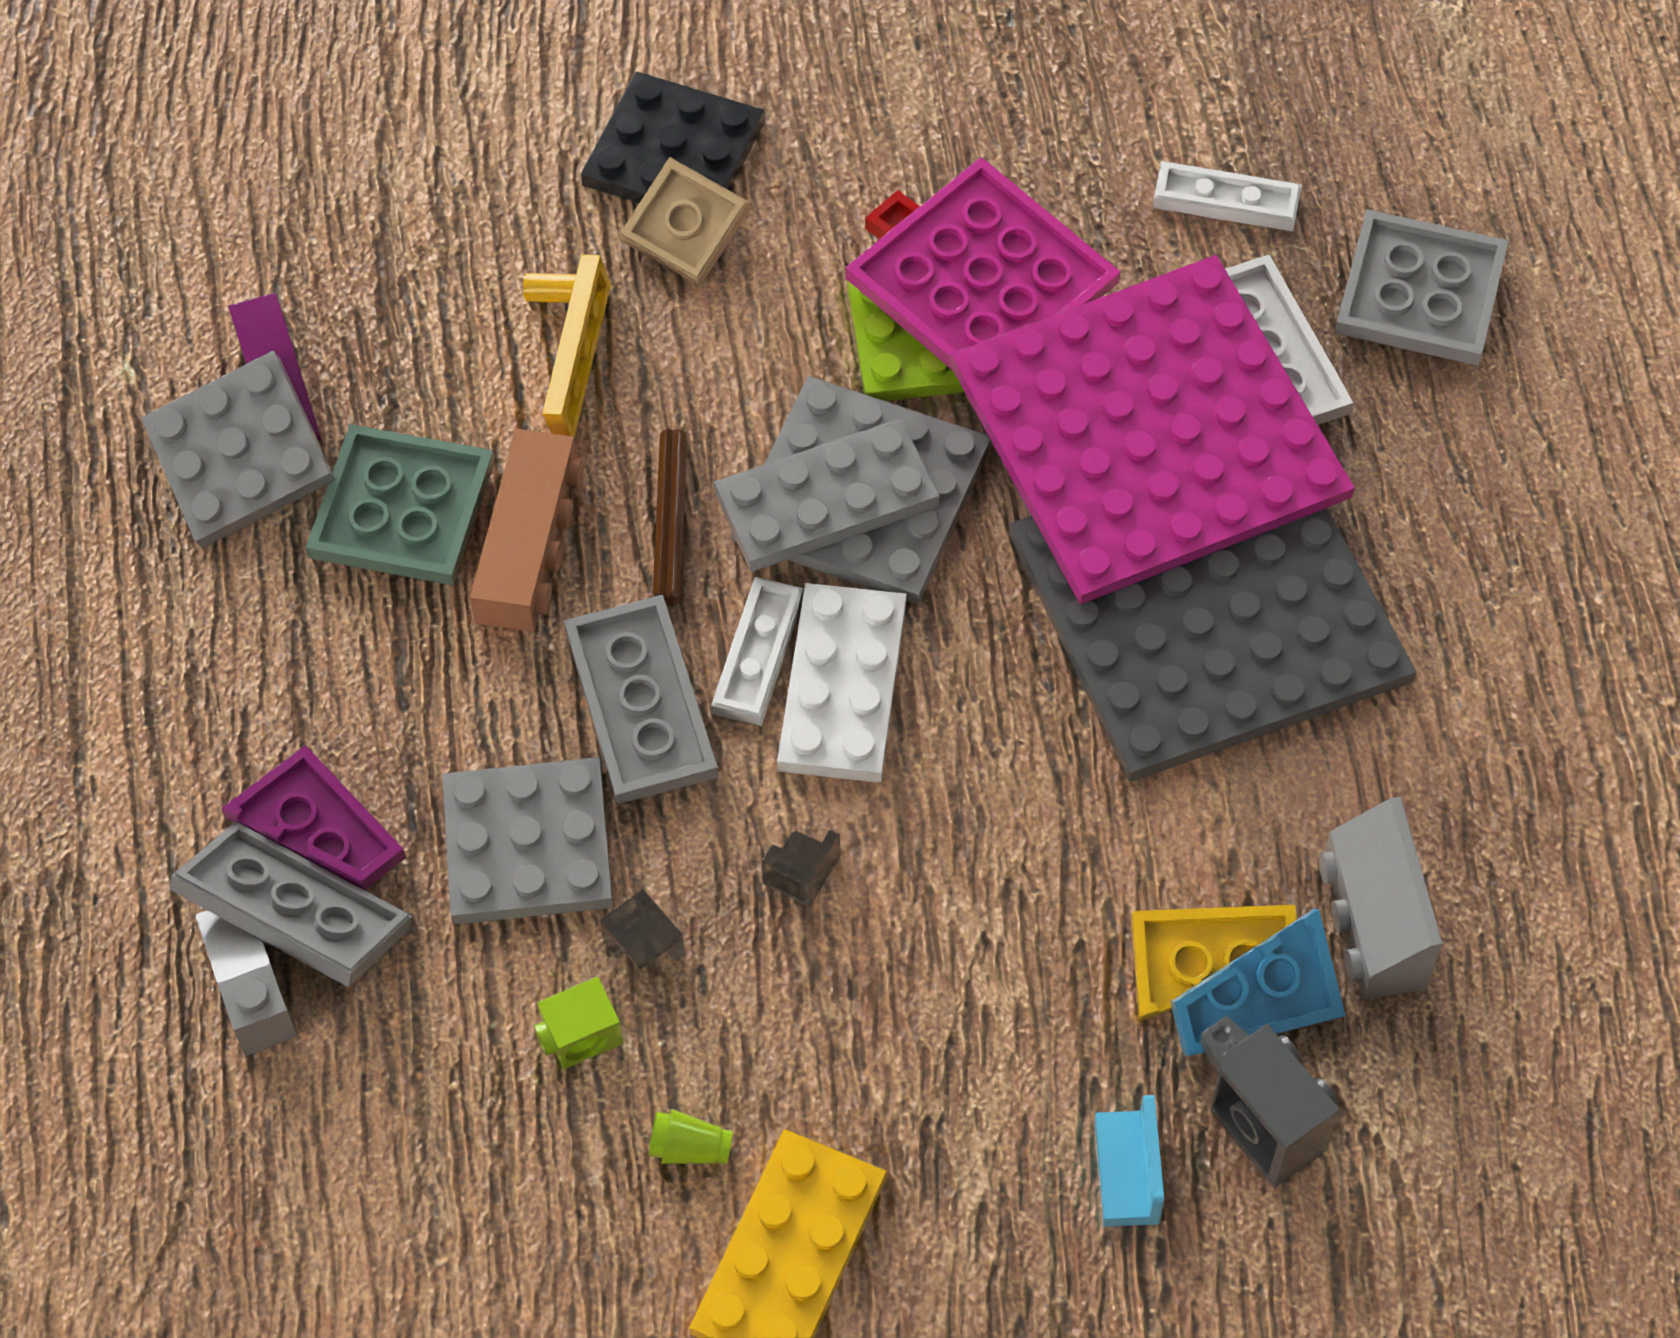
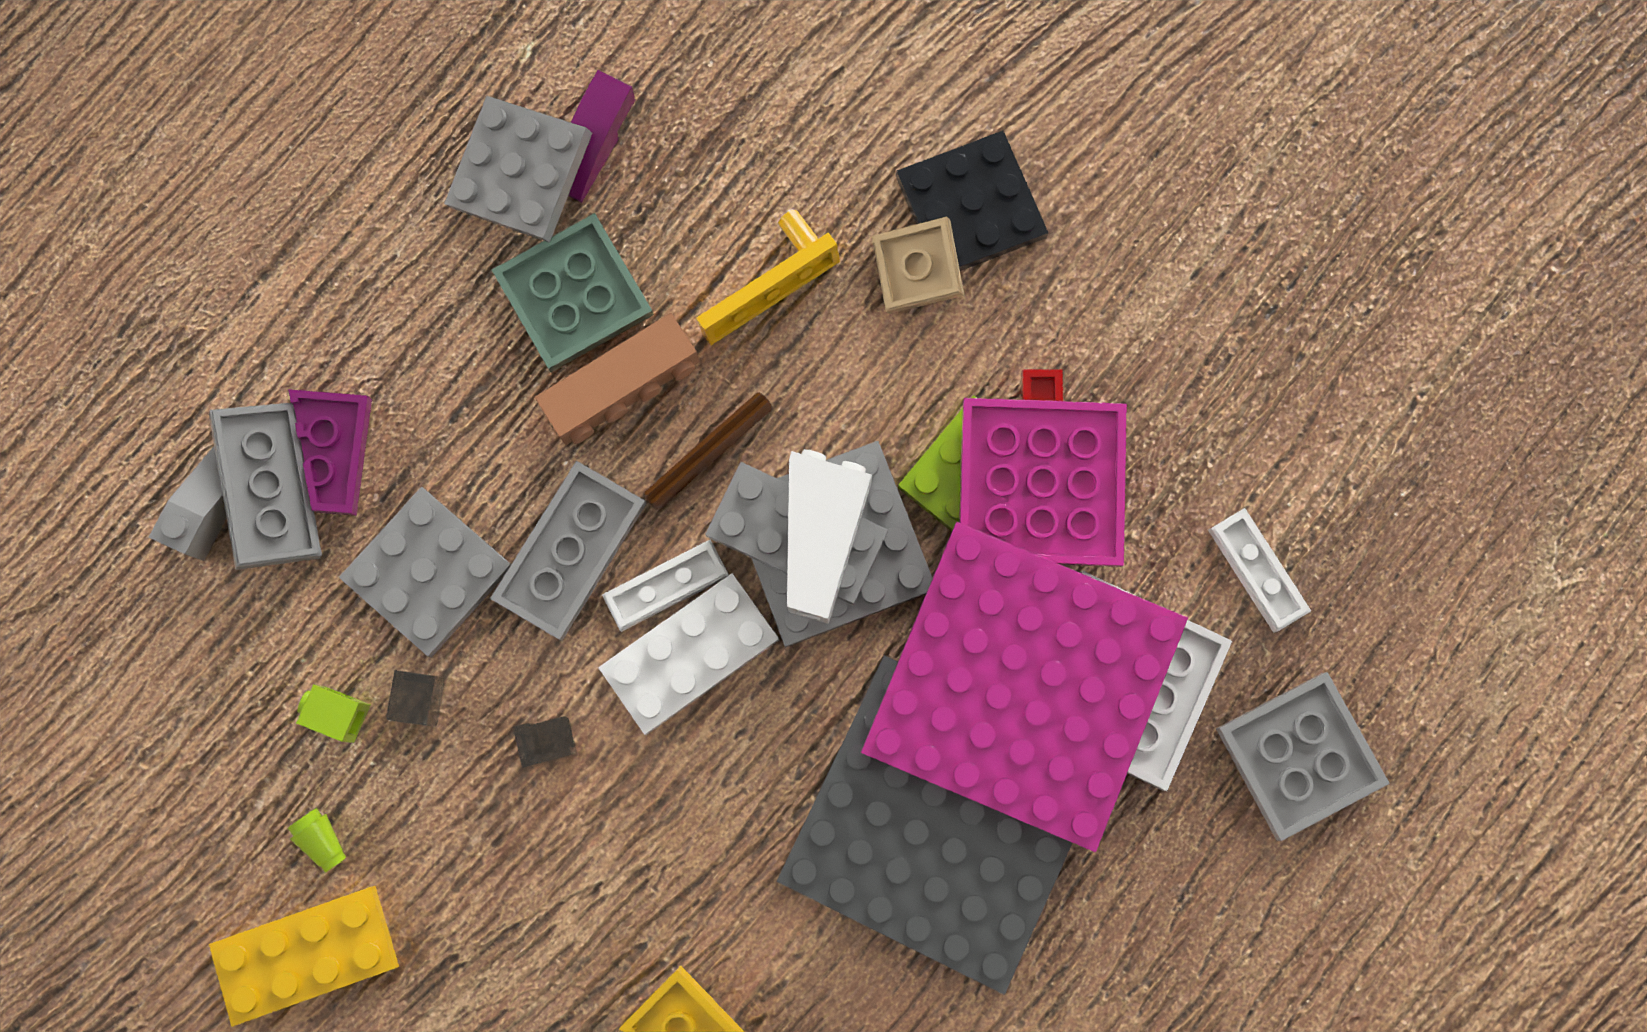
camera: 45 degrees right, 20 degrees up
none -> white slope [787,449,872,624]

